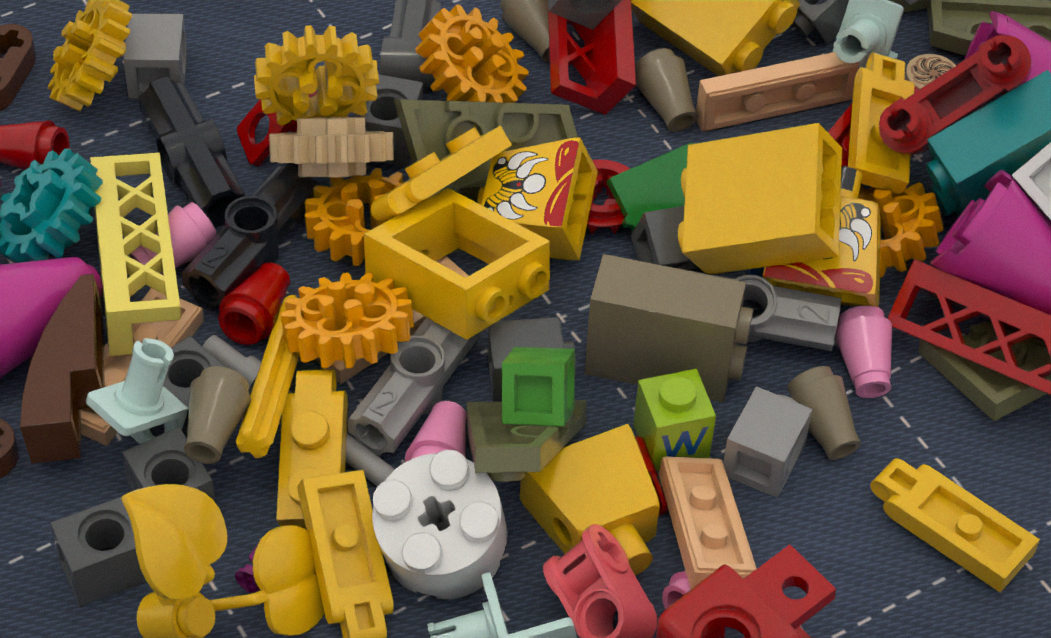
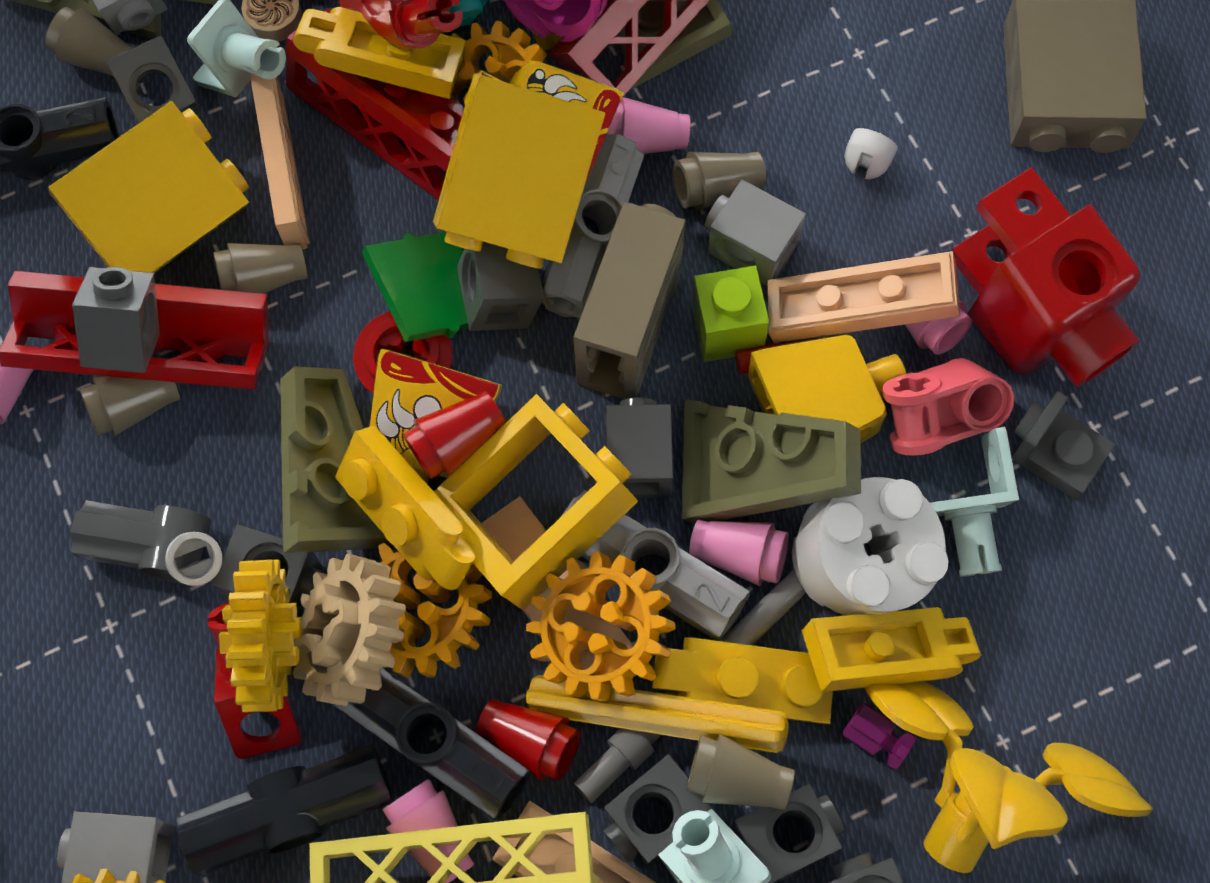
camera: 80 degrees left, 20 degrees up
light orange gear [415,5,529,103] -> none
bright green brick [502,347,575,426] -> none
yellow hinge [870,458,1040,593] -> none
none -> white hinge [165,532,222,586]
none -> red cone [403,391,506,479]
none -> white hinge [844,128,898,180]

